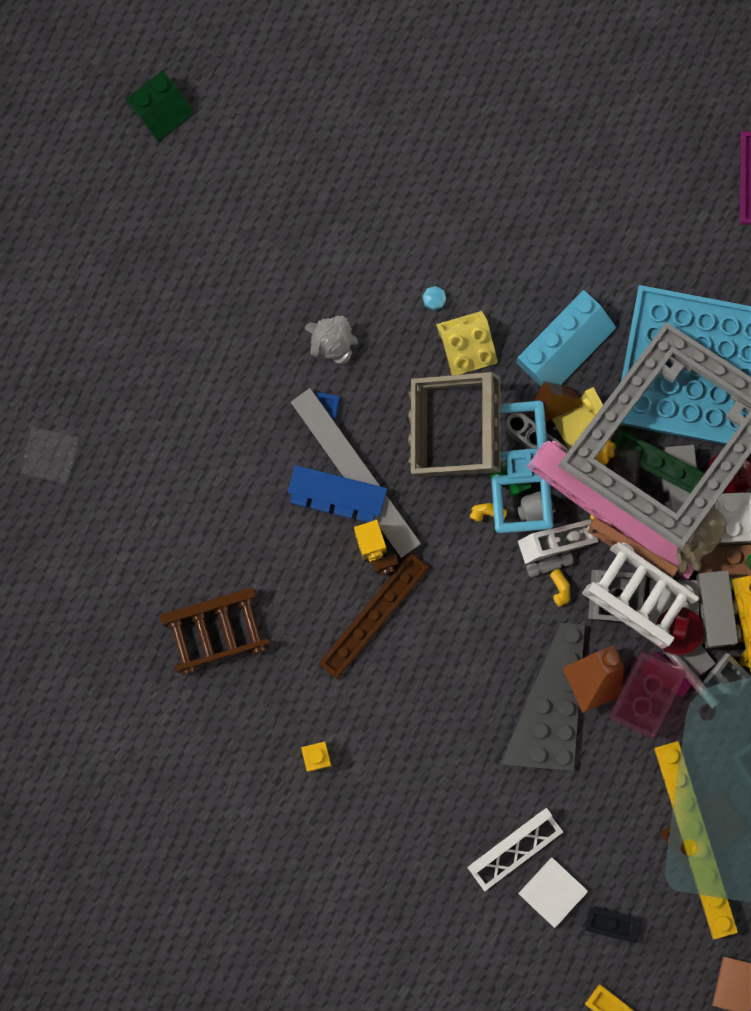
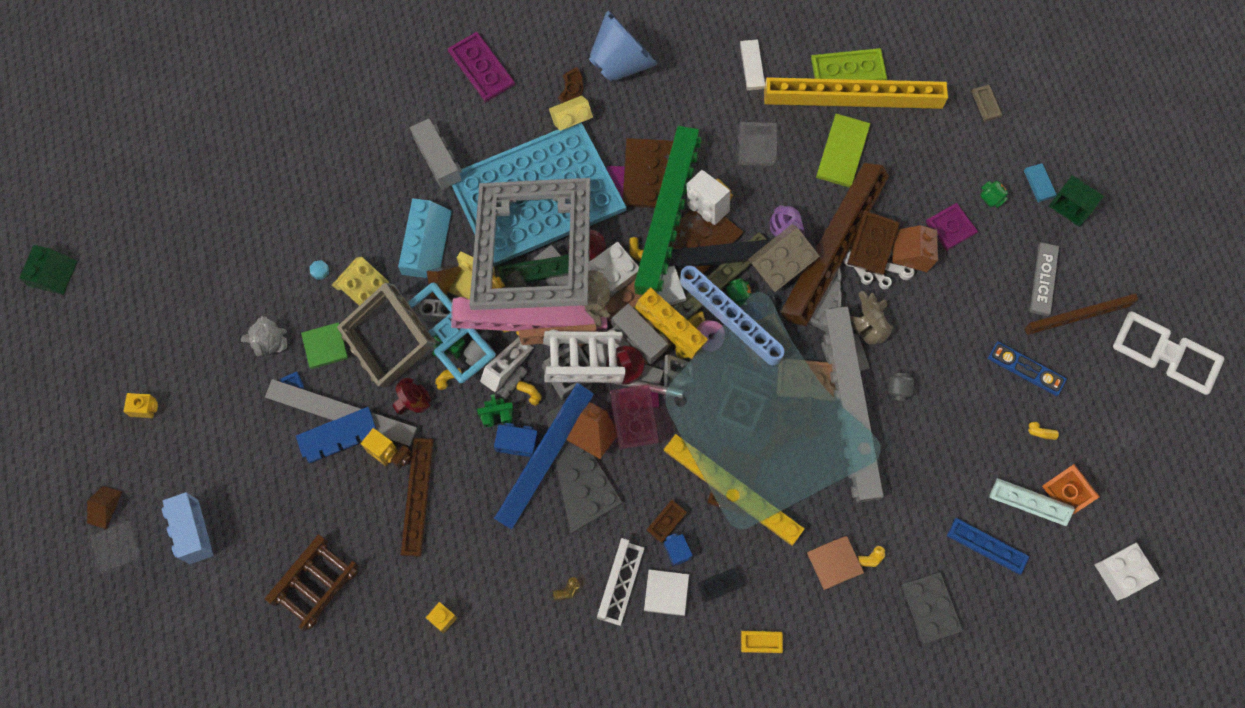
camera: 40 degrees left, 10 degrees down
none -> reddish brown slope [87,486,122,529]
none -> yellow brick [123,393,158,418]
none -> light blue brick [162,492,213,564]
none -> bright green tile [301,322,348,369]
none -> dark red tile [393,378,431,415]
none -> light grey brick [409,119,462,190]
none -> green hips [477,394,514,428]
none -> blue tile [494,383,594,529]
none -> blue brick [494,423,538,457]
none -> clear yellow arm [553,577,580,601]
none -> reddish brown plate [646,500,687,544]
none -> blue brick [664,533,692,567]

